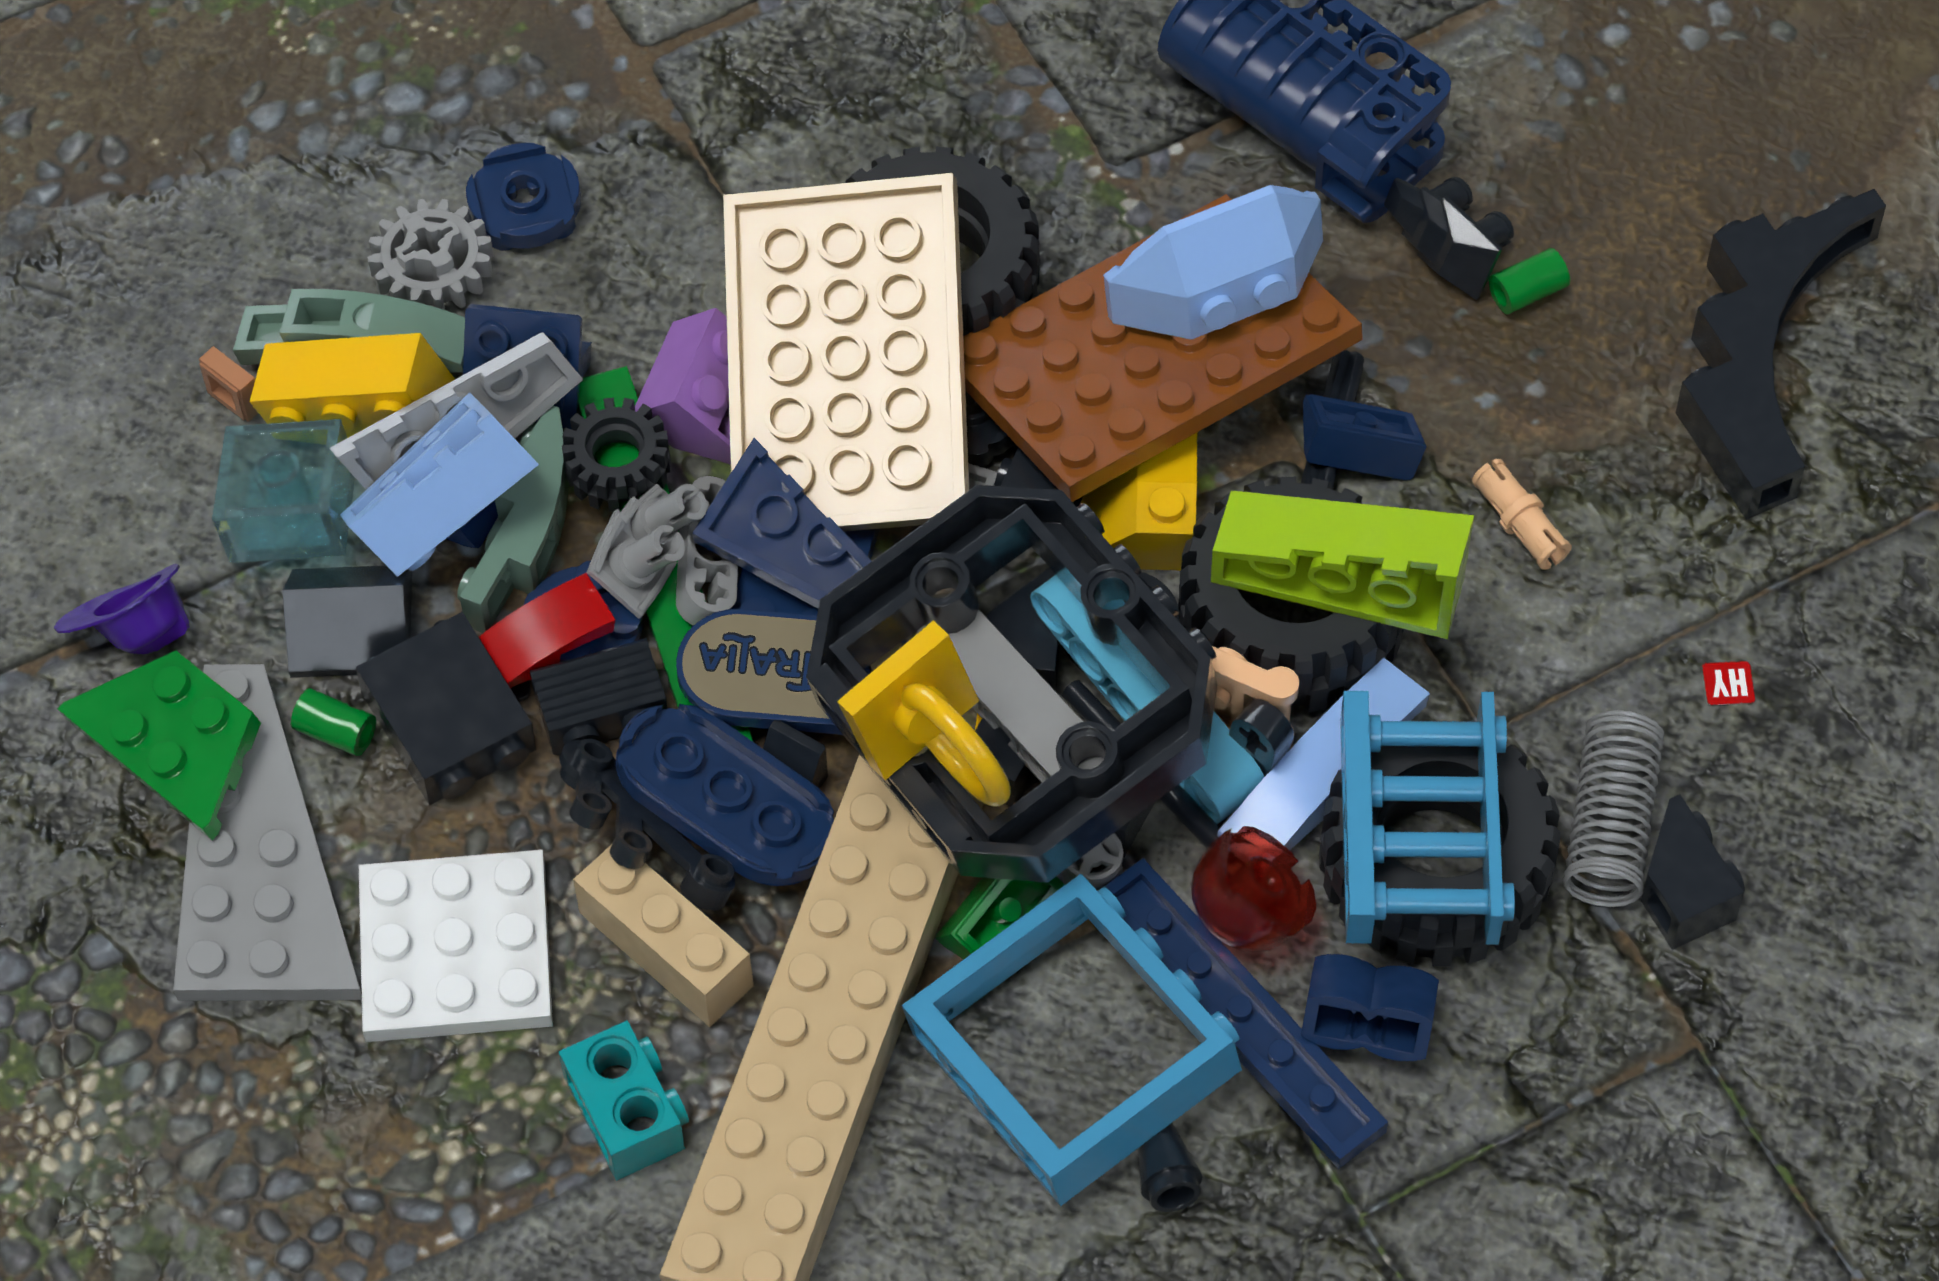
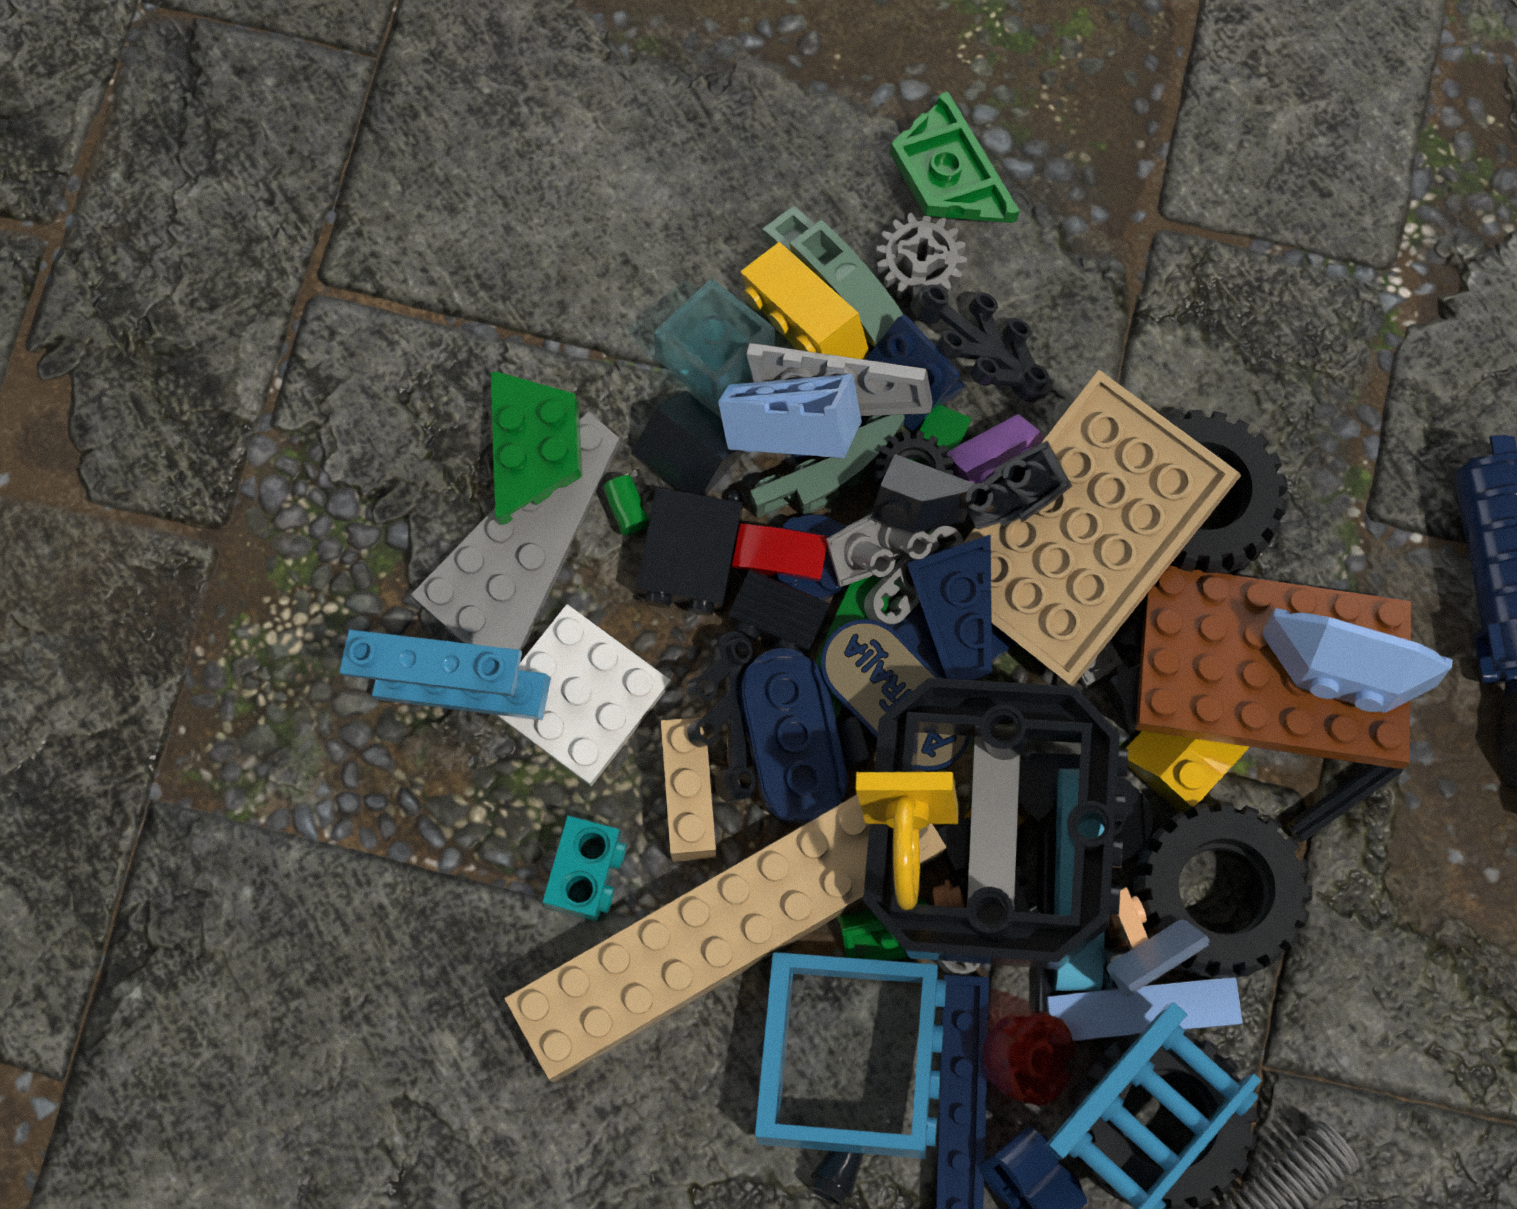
camera: 40 degrees right, 15 degrees up
dark purple piece [54,564,190,654] -> none
nougat tile [199,346,258,422] -> none
dark blue plate [466,143,581,251] -> none
lime wedge [1211,490,1474,639] -> none
dark blue slope [1303,394,1427,480] -> none
light nougat pin [1472,459,1572,570] -> none
red sticker [1702,661,1755,705] -> none
none -> dark azure fence [339,630,551,721]
none -> black slope [870,454,975,533]
none -> green wing [889,92,1020,223]
none -> black plant [910,284,1052,403]
none -> black connector [966,441,1072,530]
none -> sand blue slope [1107,919,1210,997]

